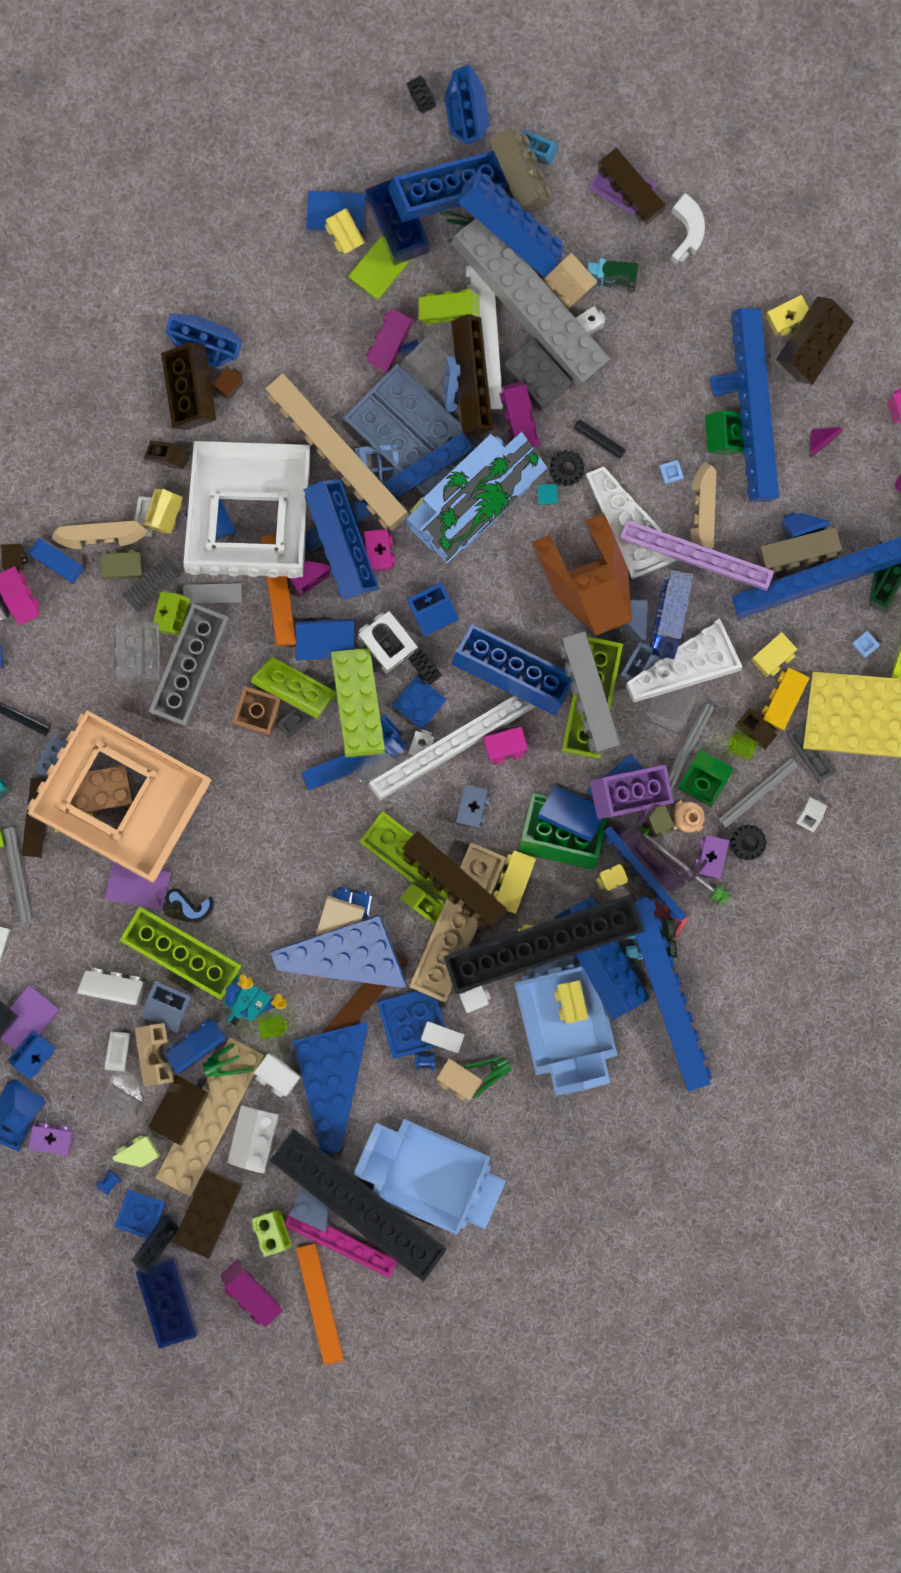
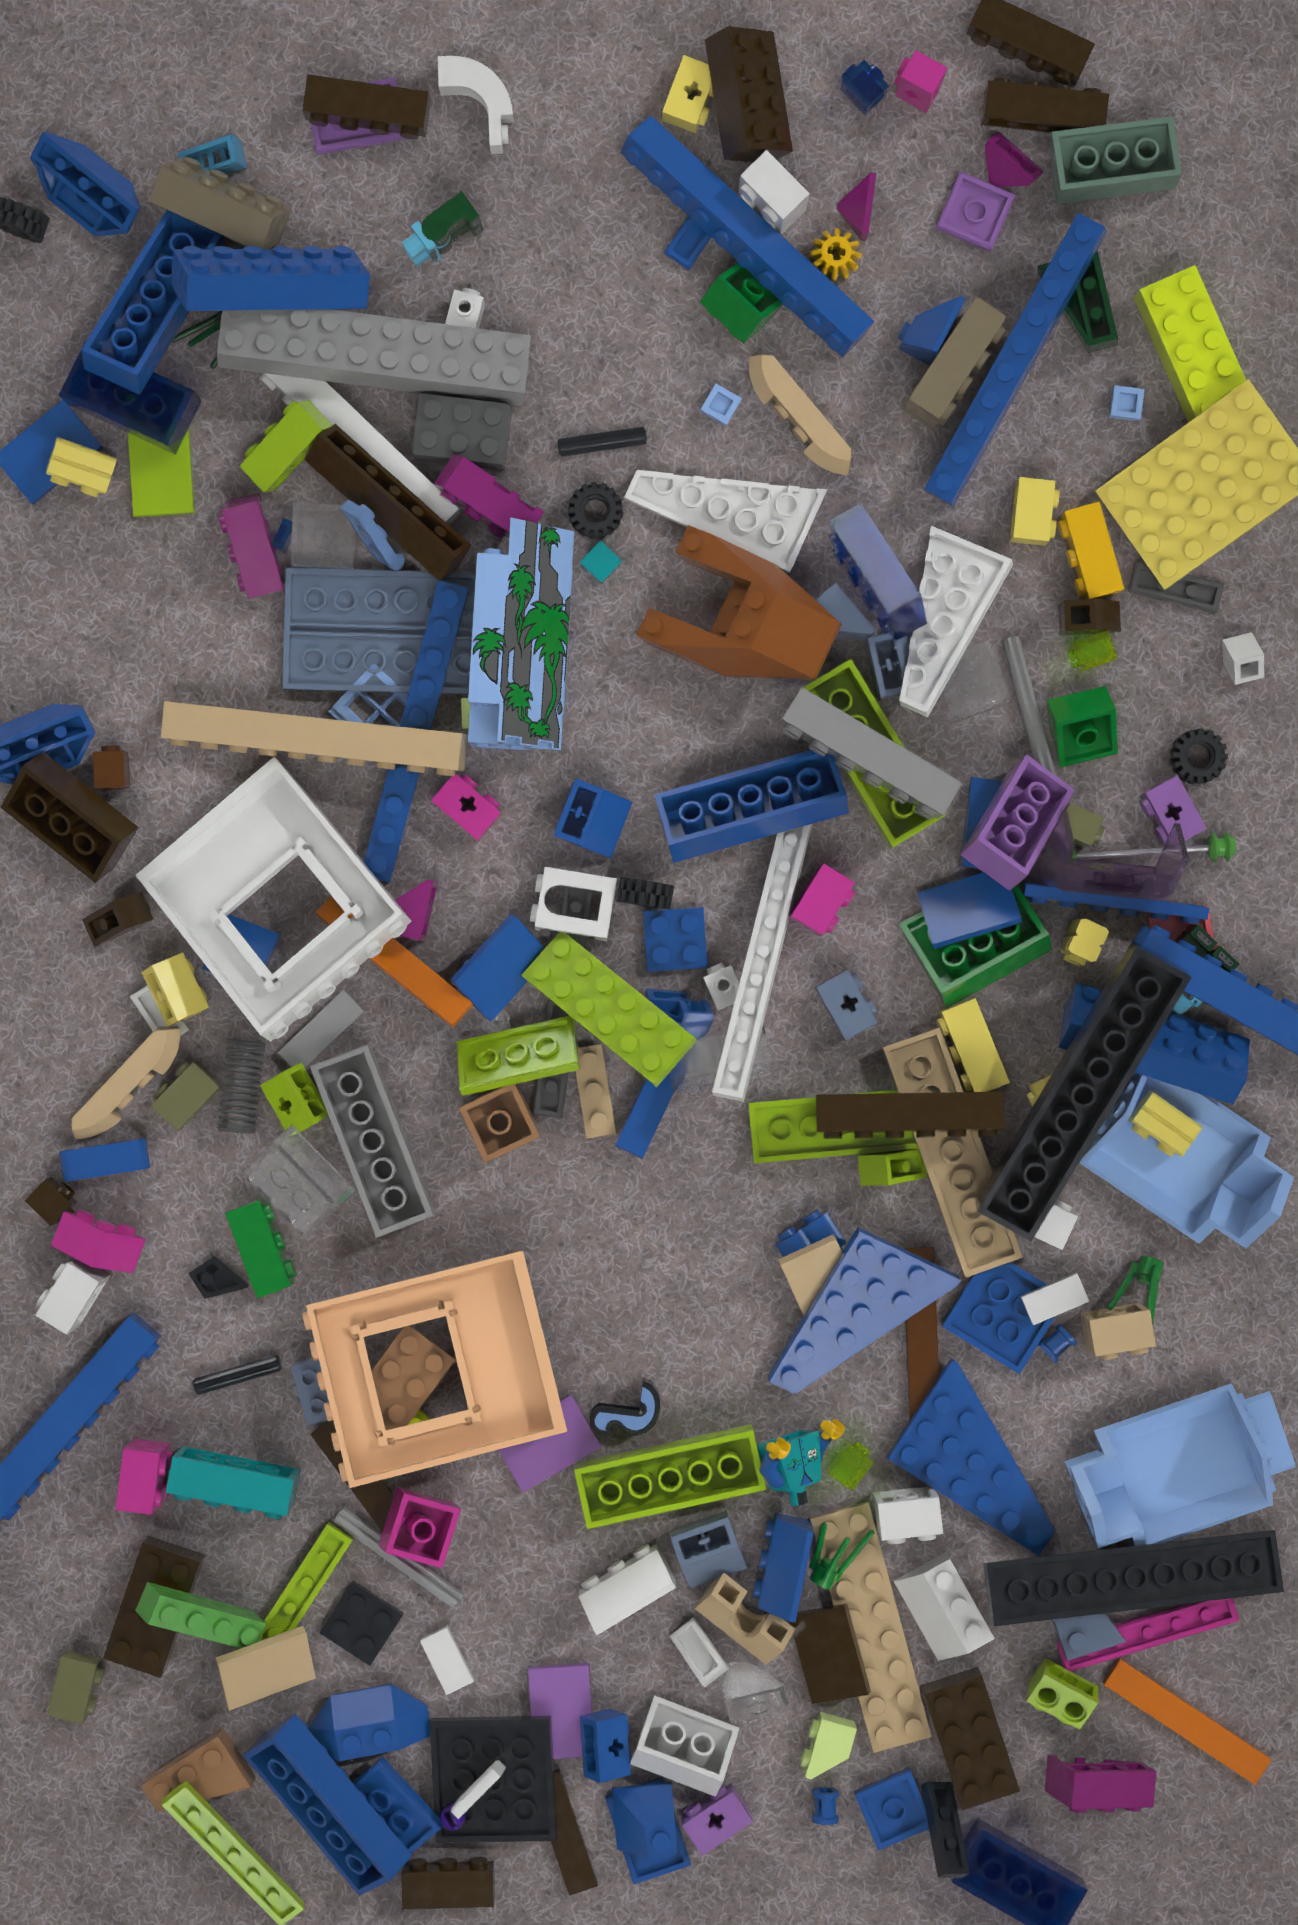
camera: 40 degrees left, 5 degrees up
blue brick [303,479,380,600] -> none
tan brick [543,253,598,309] -> none
lavender plate [620,520,774,591] -> none
light nougat piece [671,800,705,833] -> none
light grey axle [719,758,798,827] -> none
none -> black piece [188,1256,249,1299]
none -> green brick [225,1198,297,1299]
none -> dark pink brick [378,1487,461,1568]
none -> tan plate [576,1044,616,1139]
none -> white slope [630,1695,739,1797]
none -> white brick [738,150,810,235]
none -> yellow gear [810,228,862,282]
none -> clear blue brick [840,60,889,115]
none -> medium lavender tile [936,171,1015,252]

